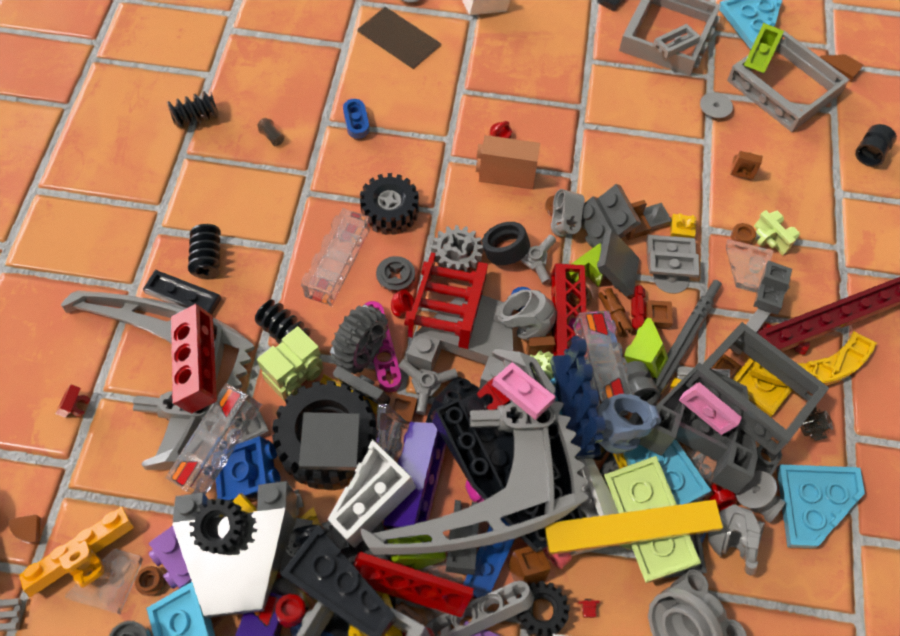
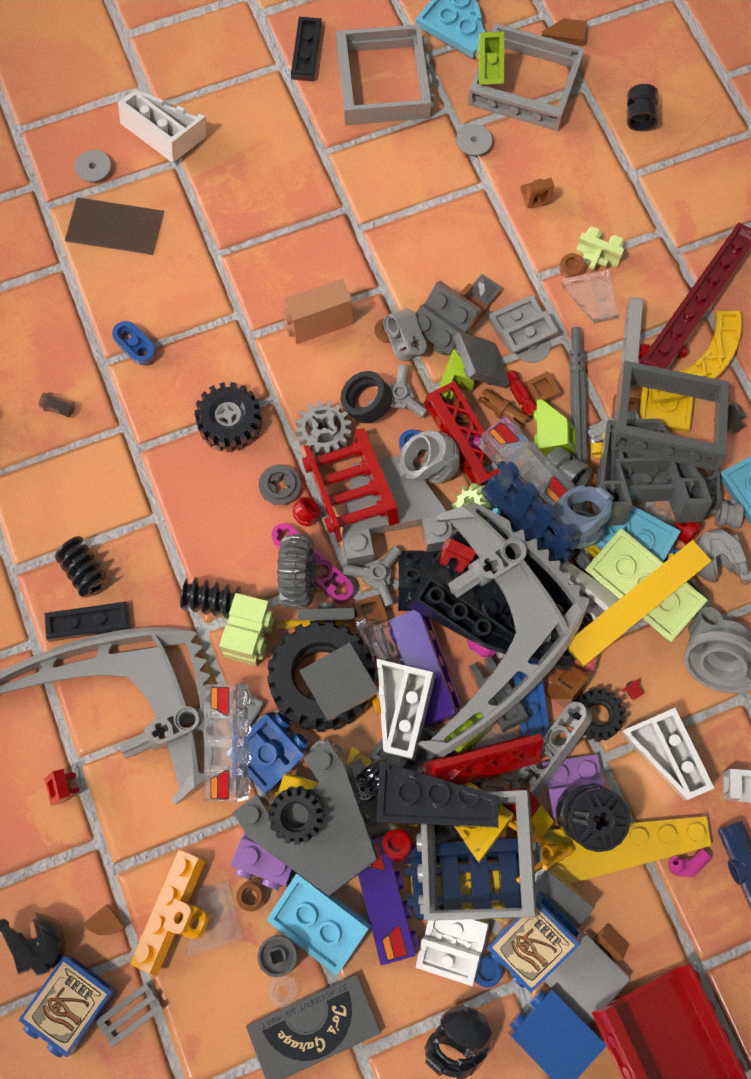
camera: 30 degrees left, 10 degrees up
red brick [171,304,217,414] -> none
clear brick [301,208,370,306] -> none
red tile [489,121,512,139] -> none
bright pink plate [492,362,556,420] -> none
dark orange tile [526,336,555,356] -> none
light grey tile [653,24,701,58] -> none
yellow tile [670,213,696,238] -> none
bright pink plate [679,382,742,435] -> none
light grey piece [736,471,777,509] -> none
dark grey slope [753,261,792,315] -> none

